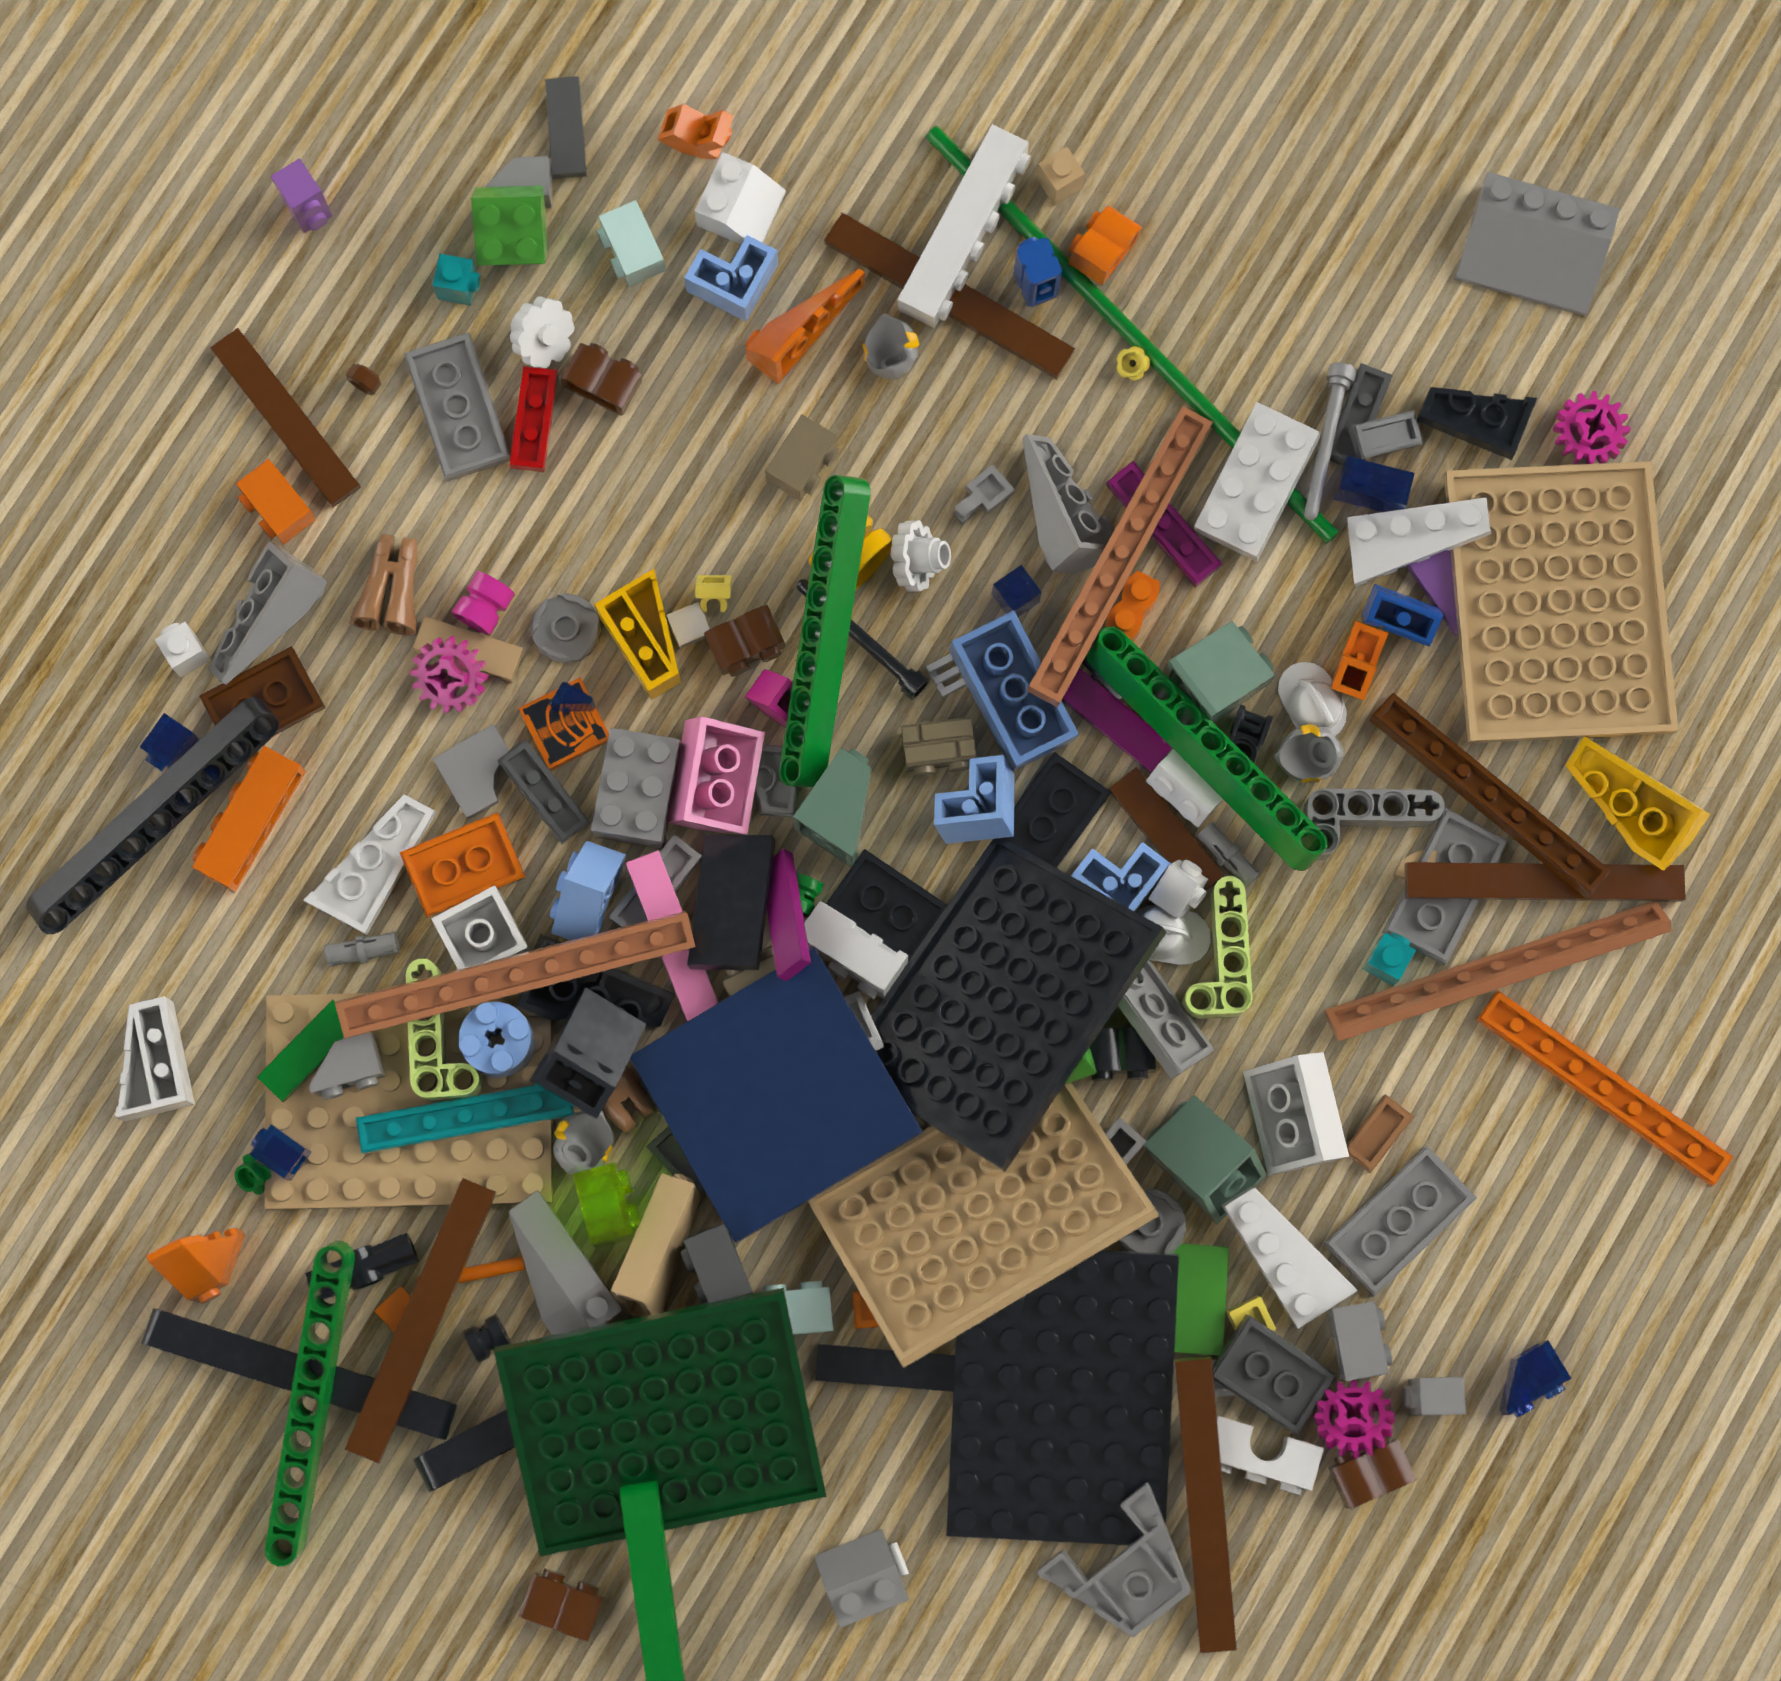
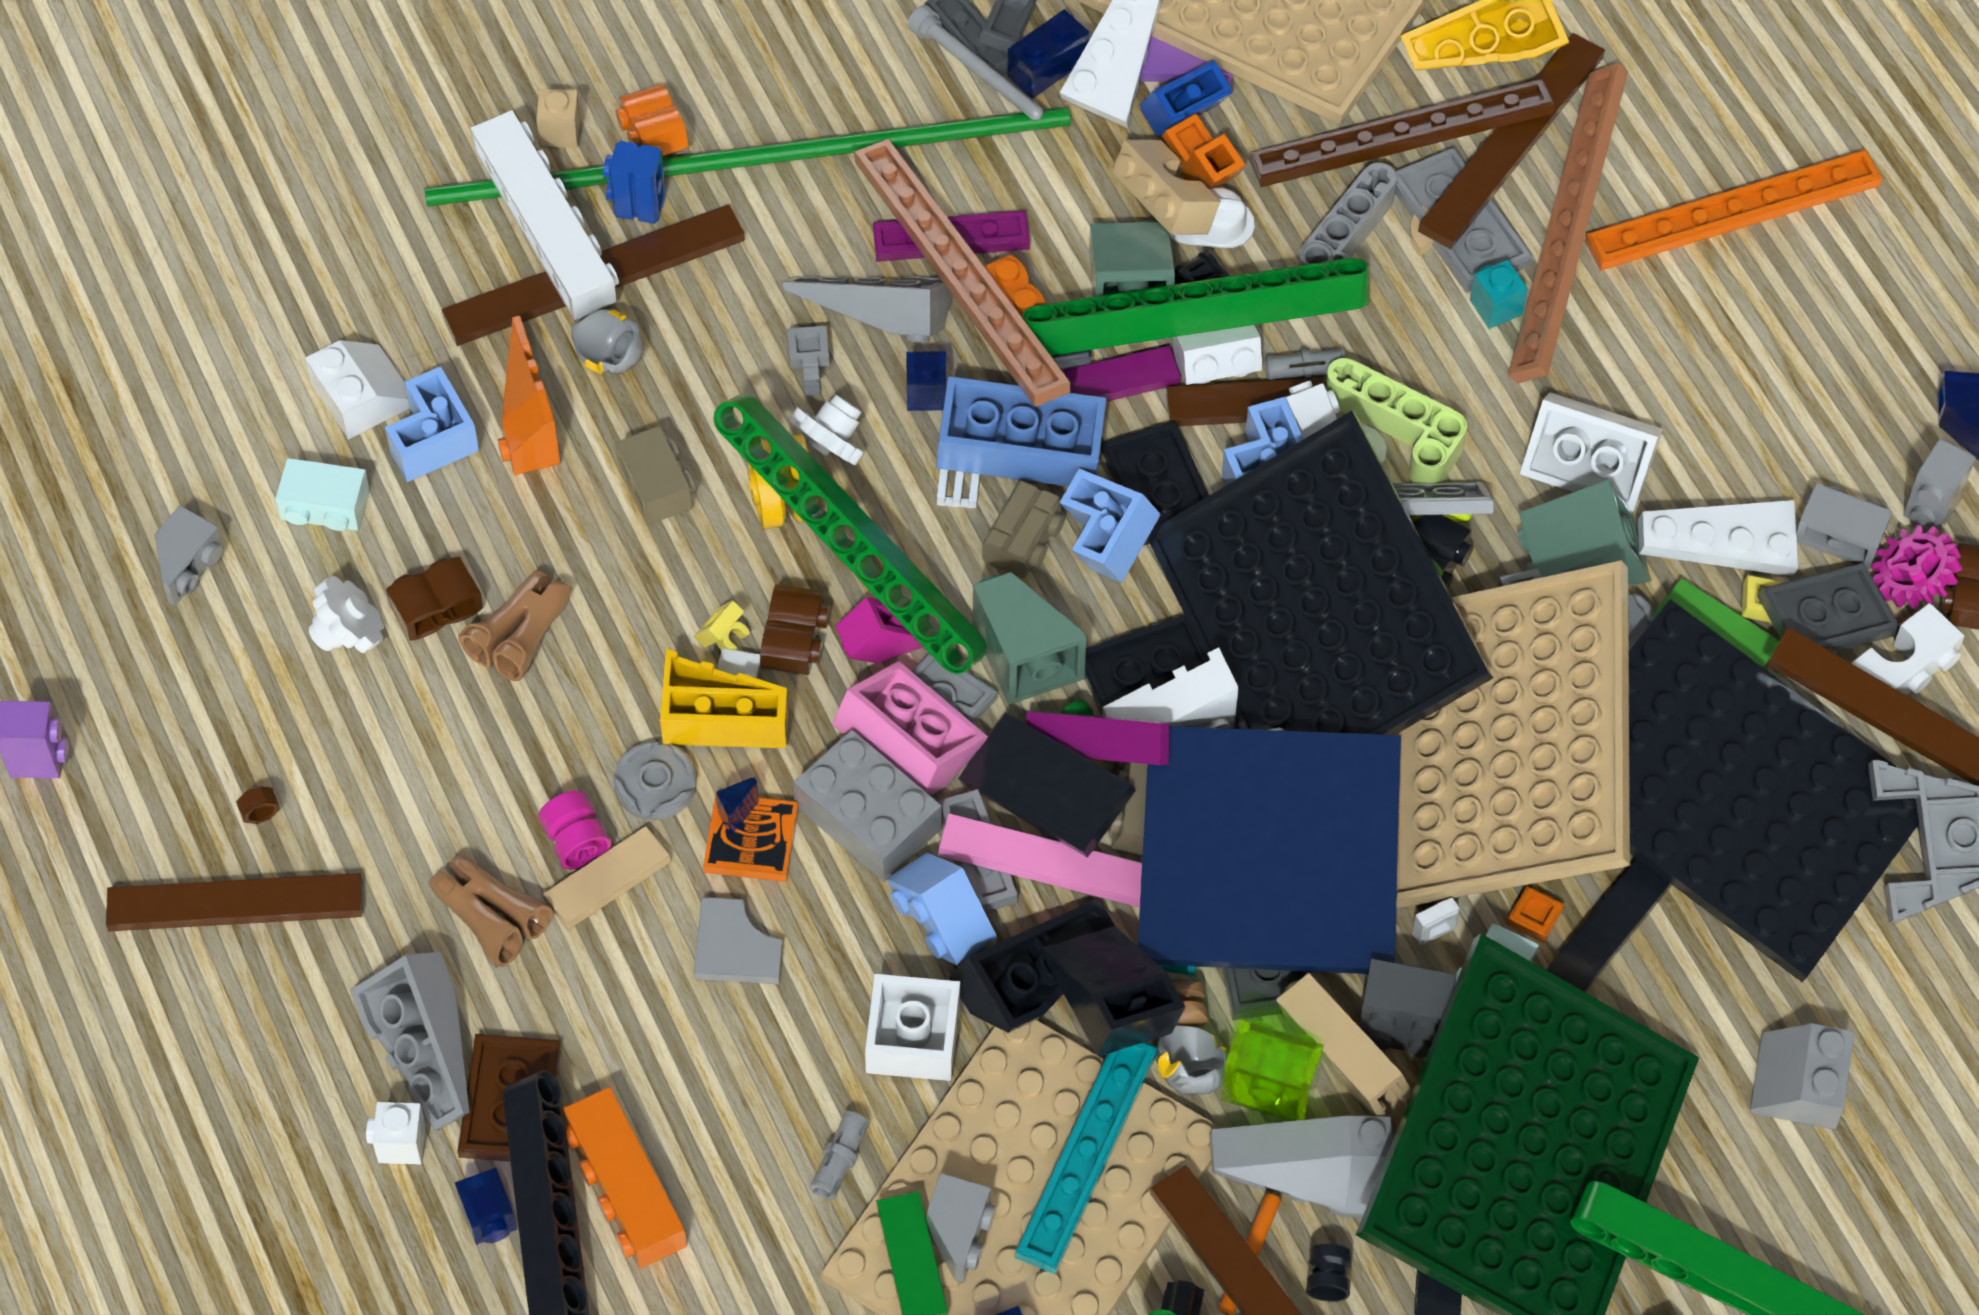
camera: 55 degrees left, 20 degrees down
orange brick [236,459,316,545] -> none
white wing [304,795,436,935] -> none
nougat plate [335,911,696,1039] -> none
orange tile [399,812,525,918] -> none
light grey tile [404,332,510,482] -> none
yellowish green beam [406,958,483,1101] -> none
dark pink gear [410,636,488,713] -> none
teal brick [432,254,481,306] -> none
light blue brick [459,1002,535,1078] -> none
bright green brick [471,186,548,266] -> none
dark grey tile [497,739,590,845] -> none
red plate [509,366,558,472] -> none
dark grey tile [545,76,587,179] -> none
orange brick [657,104,734,159] -> none
black piece [796,579,930,700] -> none
light yellow plate [1117,346,1150,381] -> none
white brick [1194,402,1319,562] -> none
light grey hair [1274,724,1344,783] -> none
light grey tile [1323,1146,1477,1297] -> none
medium nougat tile [1346,1094,1414,1173] -> none
none -> medium nougat piece [458,570,572,681]
none -> tan arch [1112,140,1221,235]
none -> white tile [1412,897,1460,945]

